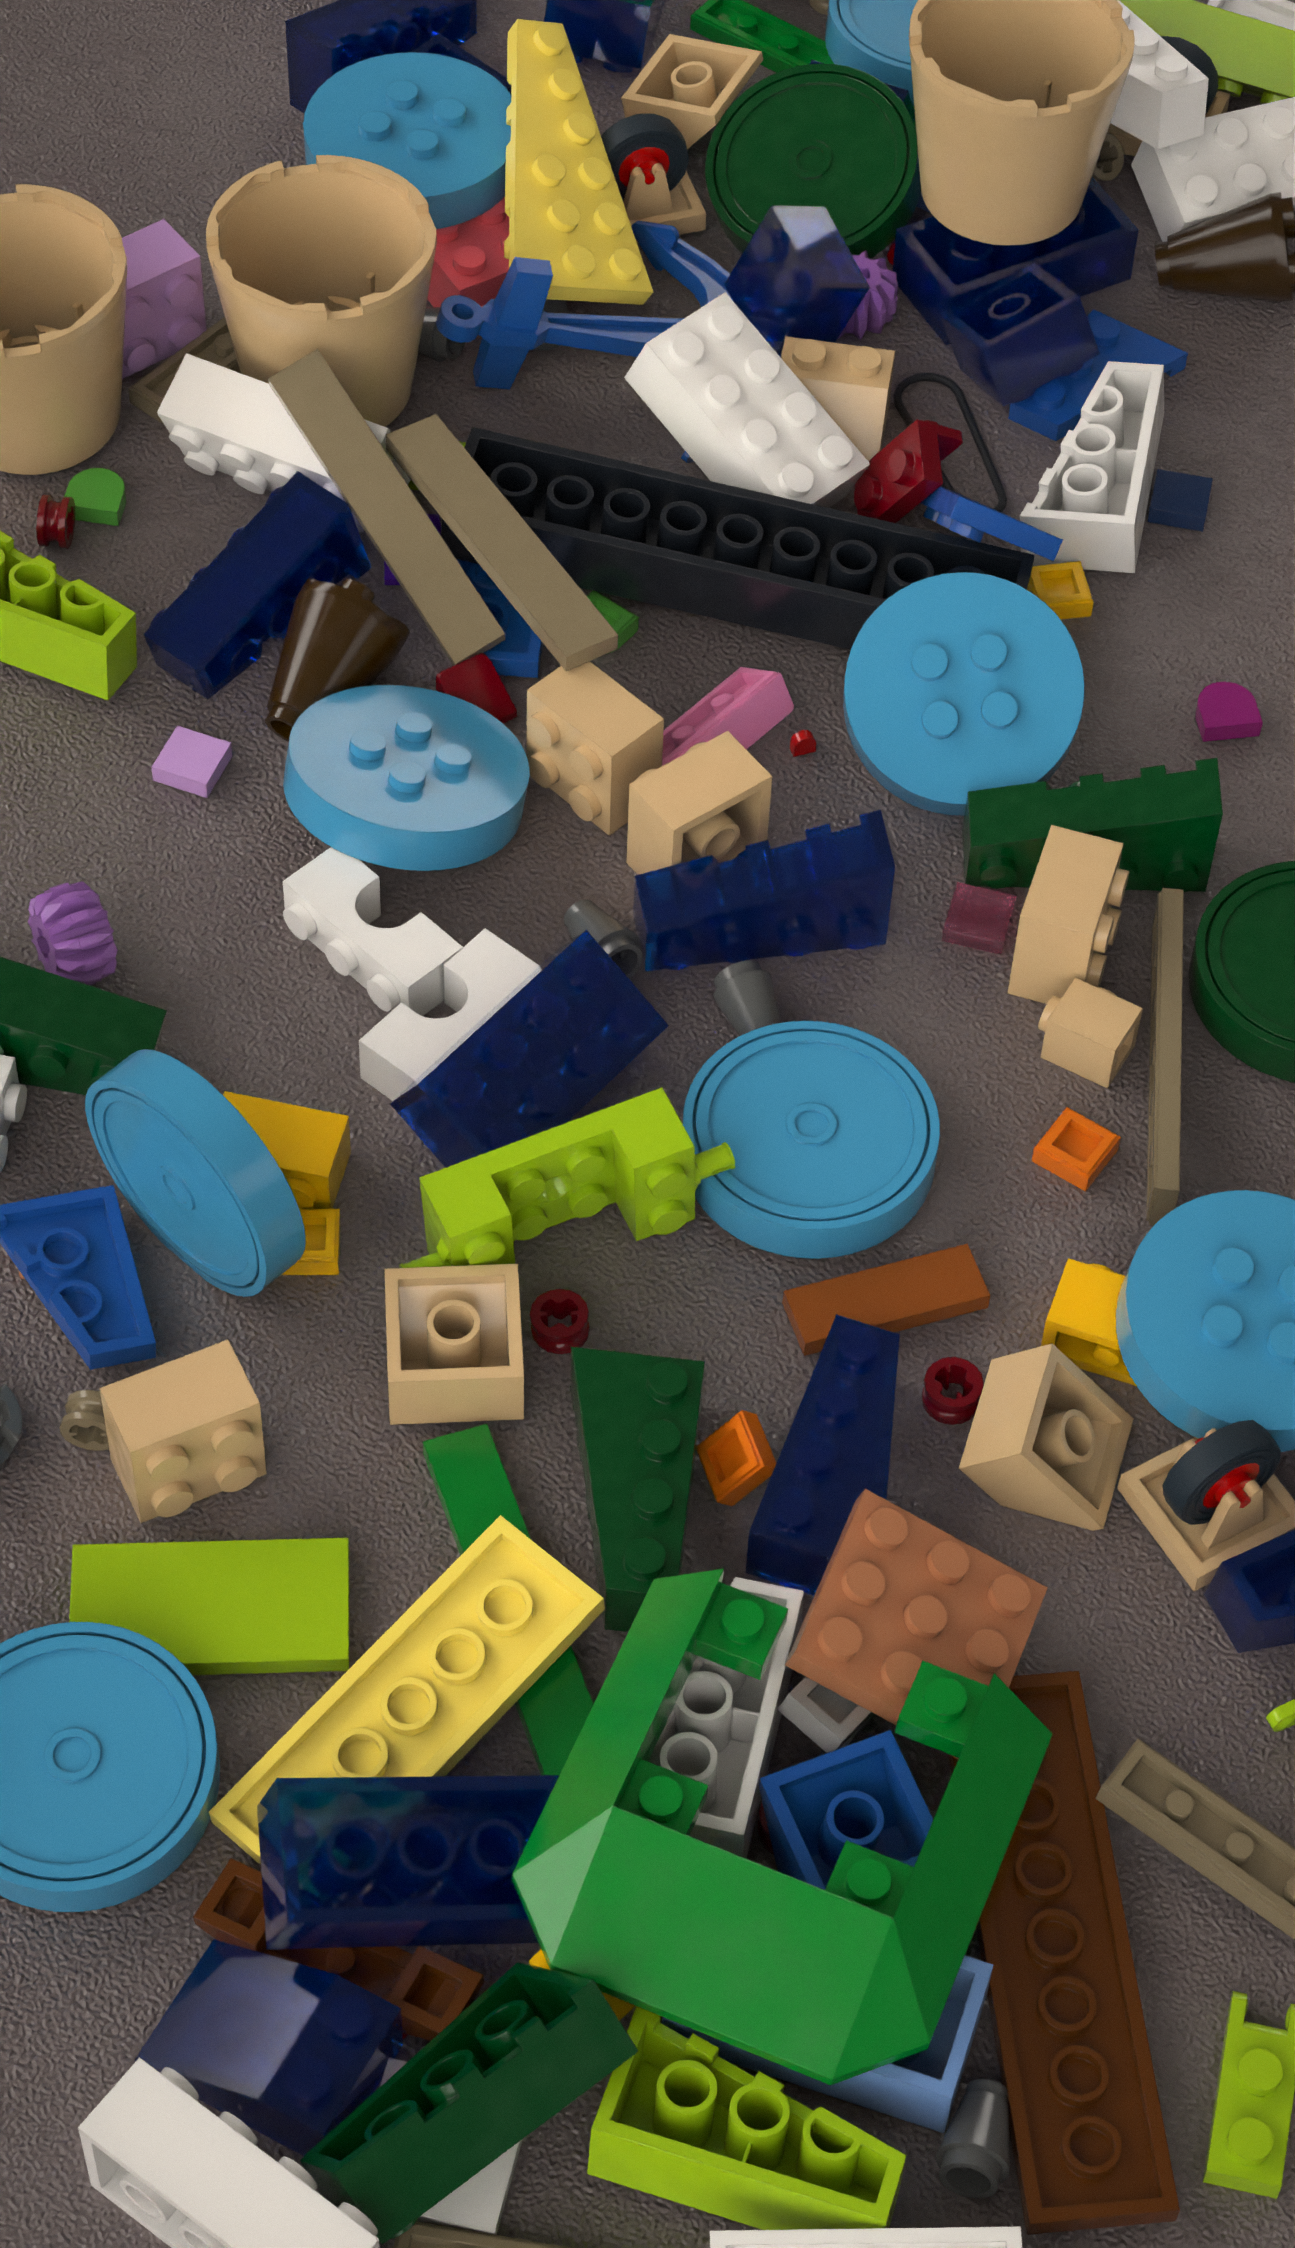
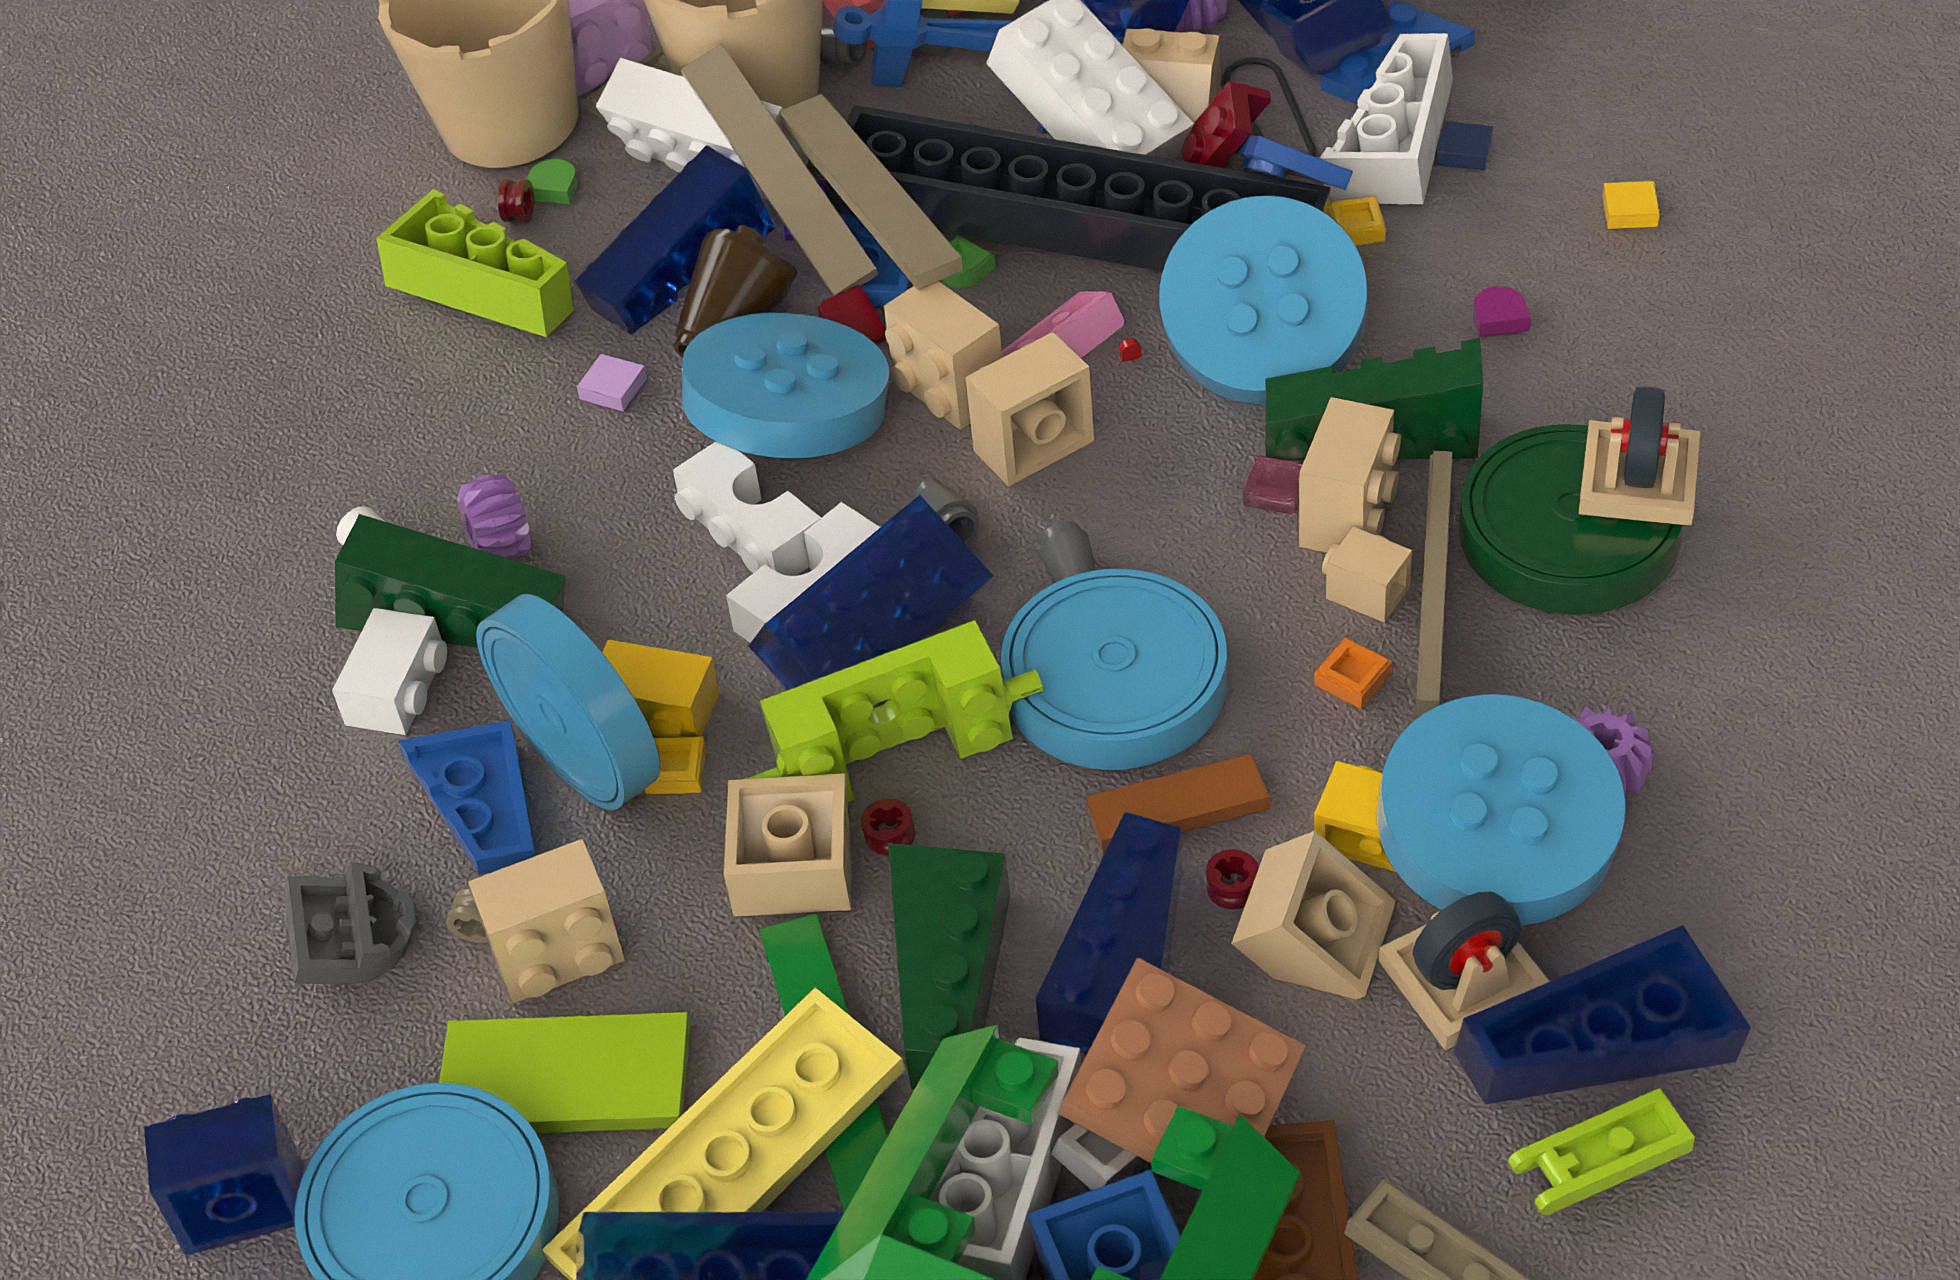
camera: 10 degrees right, 5 degrees down
clear blue wedge [633,809,895,971] -> none
orange tile [696,1410,779,1506] -> none

